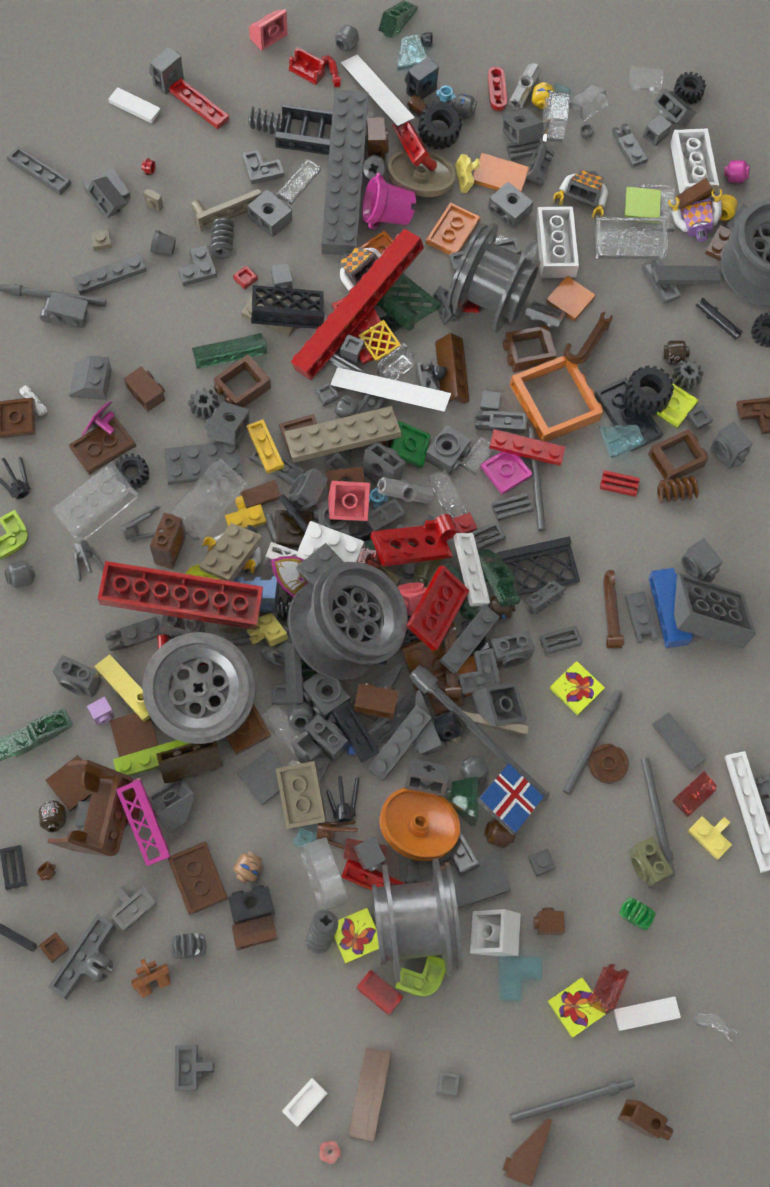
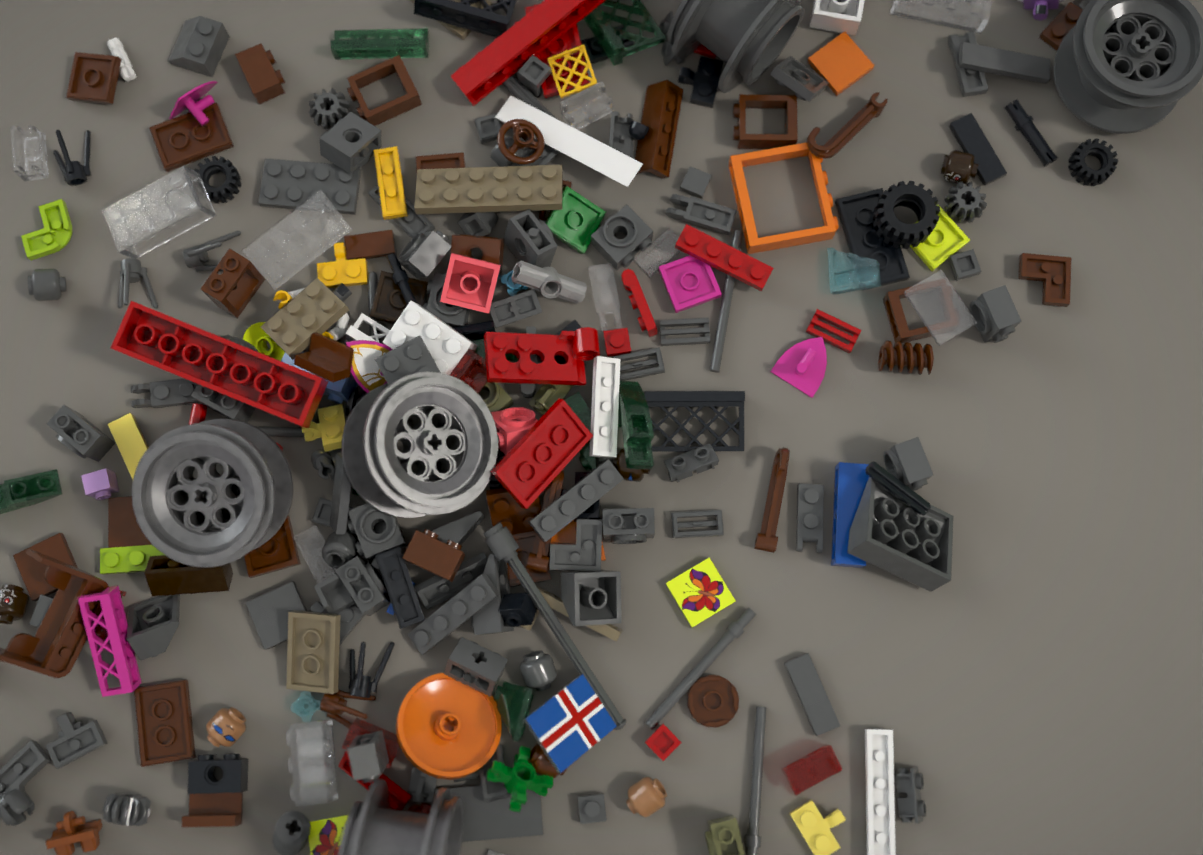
camera: 20 degrees right, 10 degrees up
none -> reddish brown panel [294,332,354,383]
none -> green pin [486,746,554,813]
none -> reddish brown piece [497,119,544,165]
none -> red hinge [621,268,658,337]
none -> medium nougat head [626,777,667,817]
none -> red plate [645,724,682,761]
none -> black plate [678,56,723,108]
none -> dark pink shield [770,337,827,398]
none -> black axle [865,461,931,515]
none -> clear piece [904,270,977,346]
none -> black tile [949,113,1007,186]

